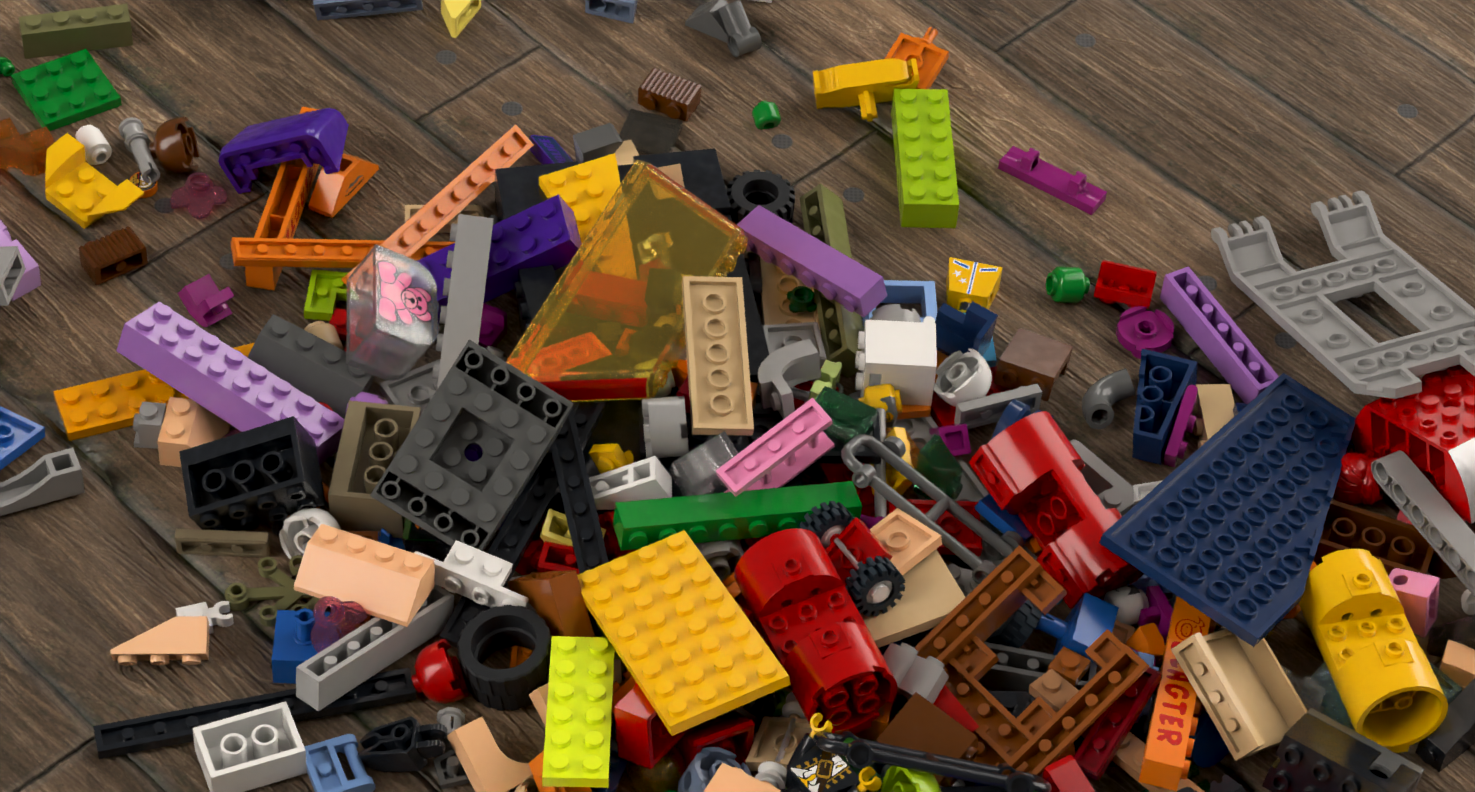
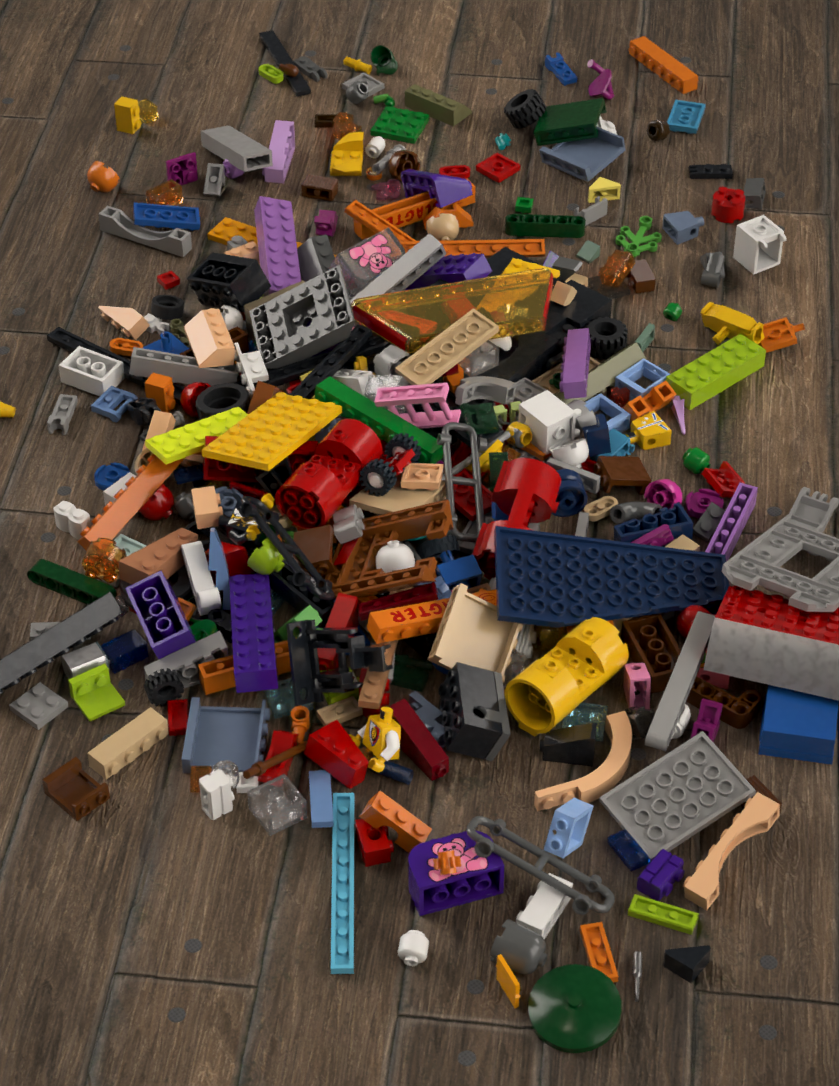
camera: 55 degrees right, 5 degrees down
dark tan tile [175,528,270,557] -> none
clear pink plate [311,596,367,653] -> none
magenta hinge [998,146,1107,215] -> none
none -> orange plate [110,338,143,357]
none -> orange brick [144,373,176,413]
none -> black tyre [151,294,184,320]
none -> red plate [157,270,180,290]
none -> white cylinder [376,540,415,573]
none -> tan cylinder [426,213,459,241]
none -> red plate [439,165,470,179]
none -> red plate [476,153,521,183]
none -> teal plate [495,132,511,150]
none -> dark green beam [505,214,586,238]
none -> green plate [515,197,534,213]
none -> light grey hinge [574,196,608,226]
none -> sand green slope [577,240,600,263]
none -> tan plate [584,496,618,522]
none -> clear orange brick [599,249,636,287]
none -> clear red tile [610,386,630,408]
none -> light blue window [614,359,670,401]
none -> bright green plant [615,216,662,258]
none -> orange arch [623,381,677,427]
none -> sand green tile [635,323,655,352]
none -> dark pink cylinder [644,479,683,509]
none -> lavender piece [671,396,686,435]
none -> dark grey plate [693,502,725,542]

